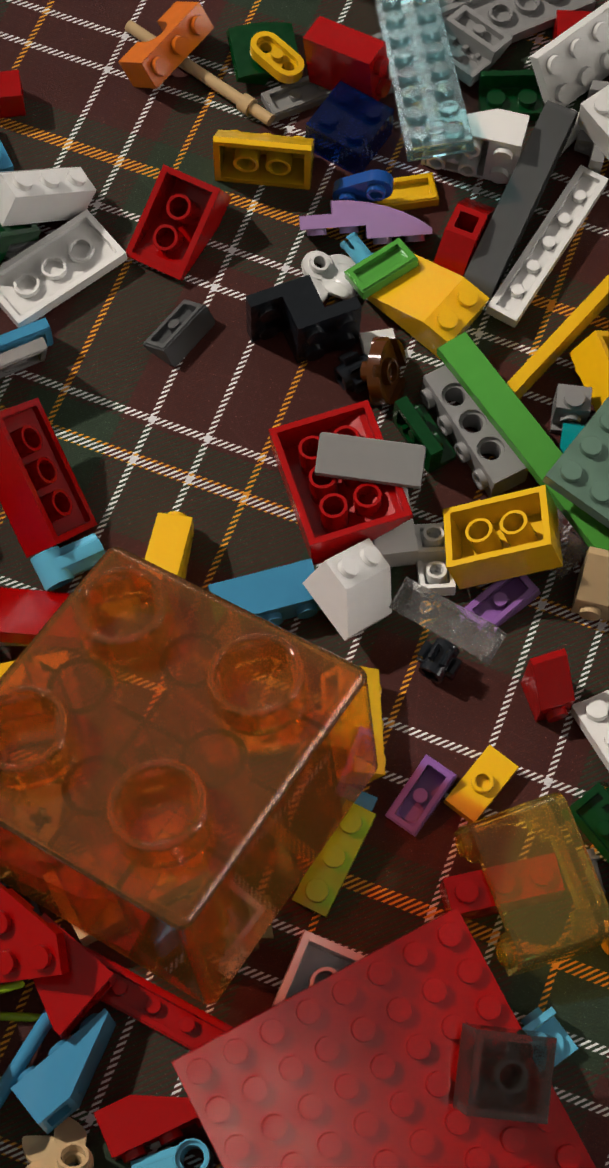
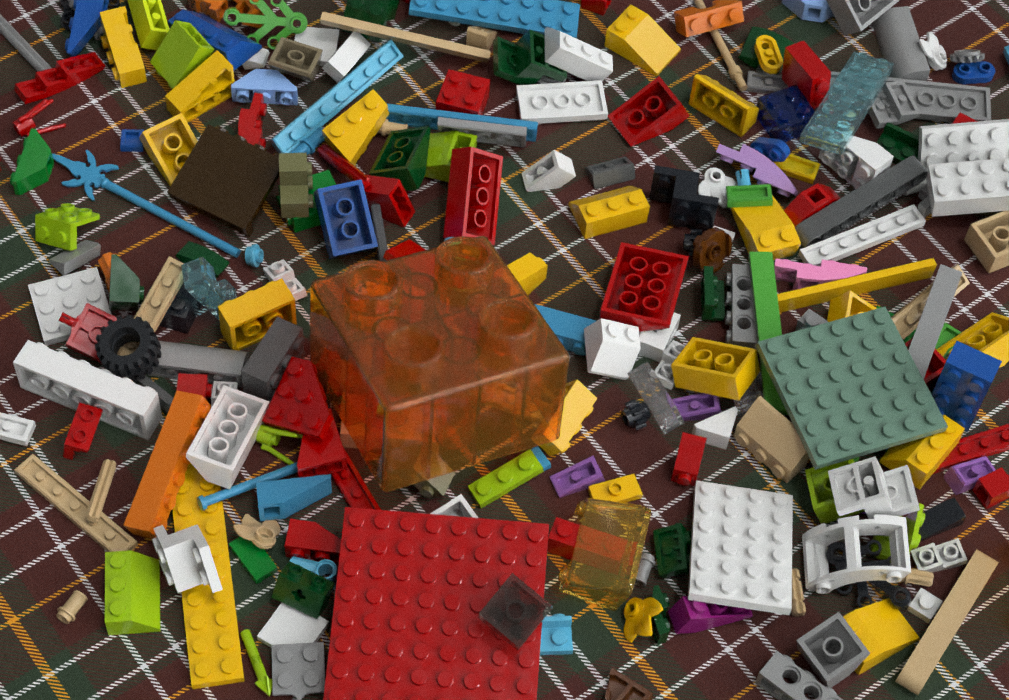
camera: 30 degrees right, 10 degrees down
light grey slope [315,432,426,489] -> none
none -> white slope [522,150,576,192]
none -> yellow slope [568,185,650,239]
none -> yellow slope [604,4,681,77]
none -> white slope [692,406,738,450]
none -> bright pink slope [774,258,867,290]

